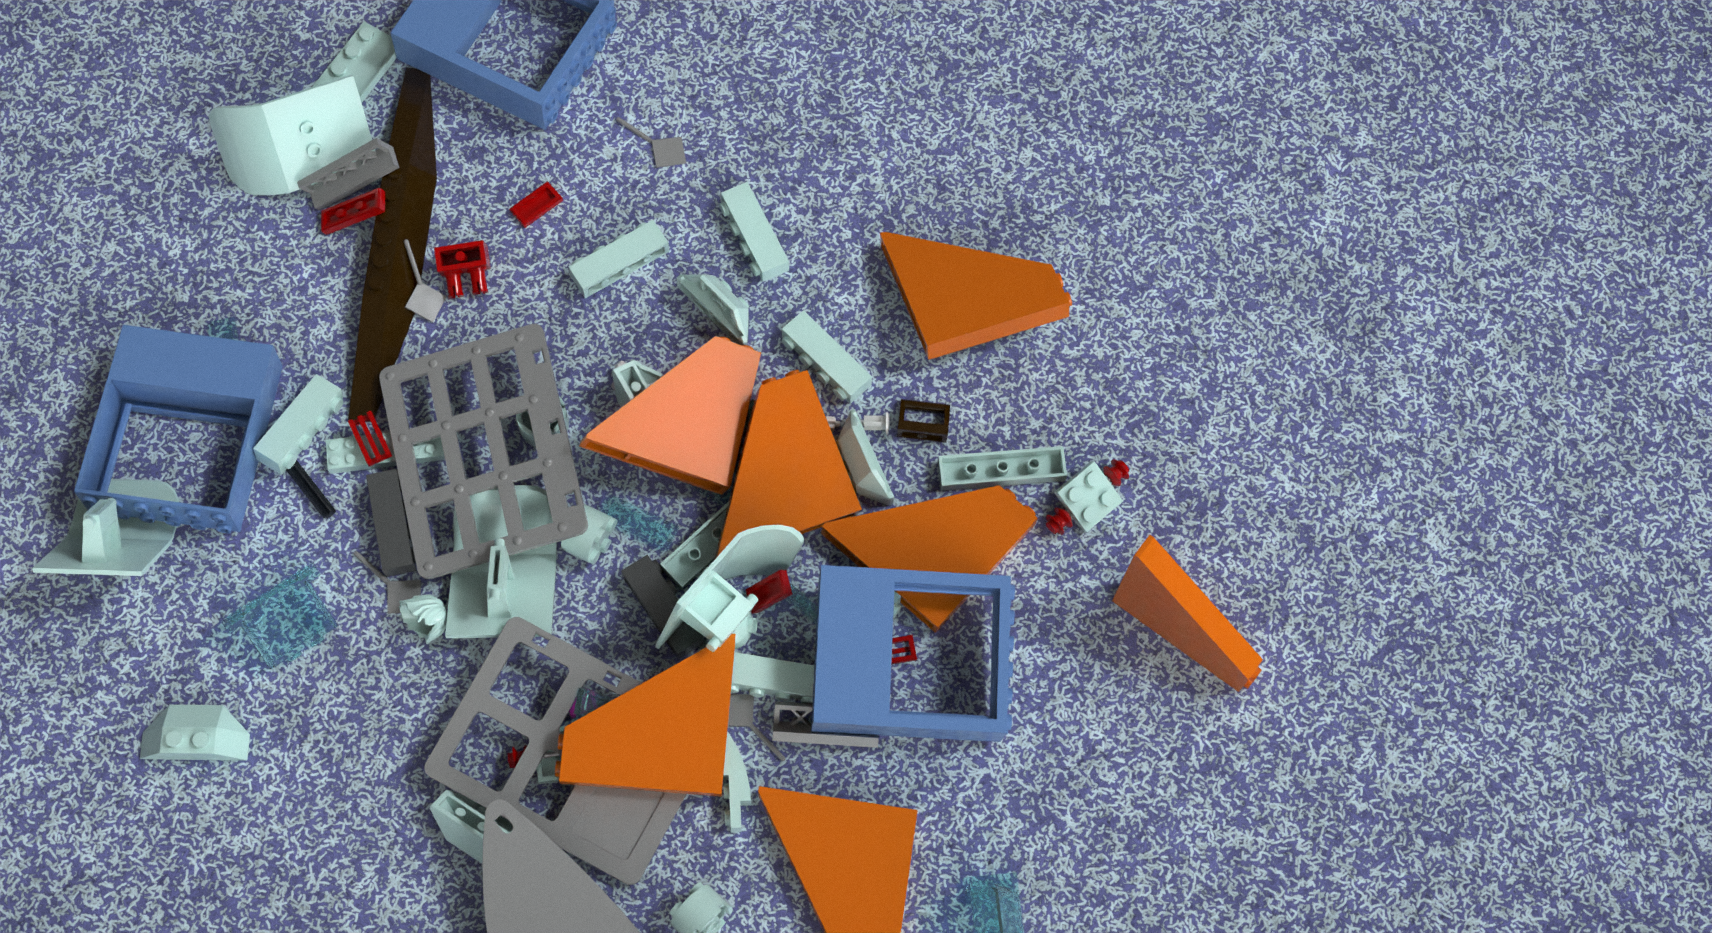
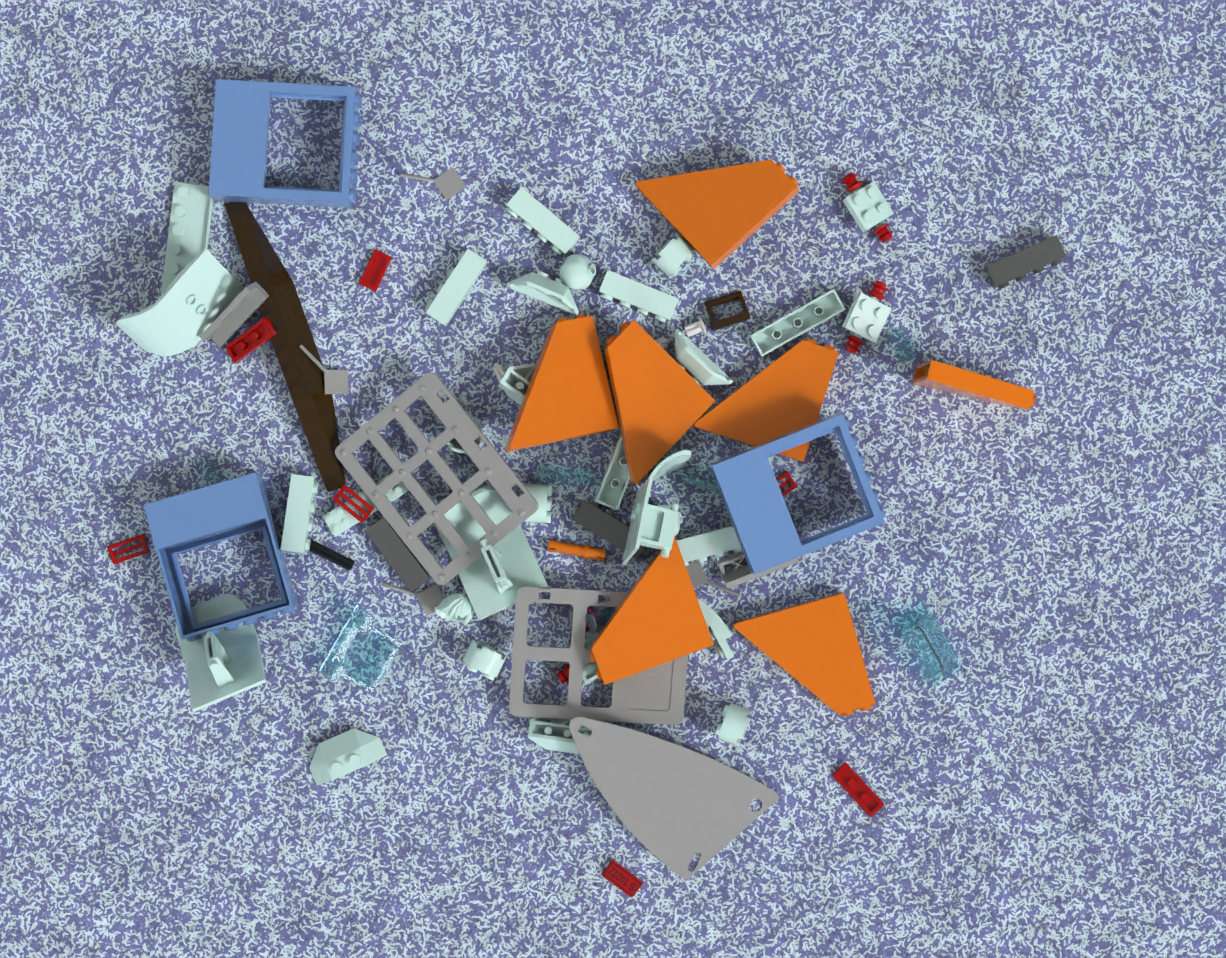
camera: 15 degrees left, 20 degrees up
red brick [434,240,491,299] -> none
red tile [745,570,793,613] -> none
none -> red tile [107,534,150,565]
none -> light aqua brick [463,639,507,680]
none -> orange pin [547,539,606,561]
none -> light aqua plant [560,254,596,290]
none -> light aqua brick [651,233,695,276]
none -> light aqua plate [841,172,894,243]
none -> clear light blue plate [888,328,919,364]
none -> dark grey brick [984,235,1066,290]

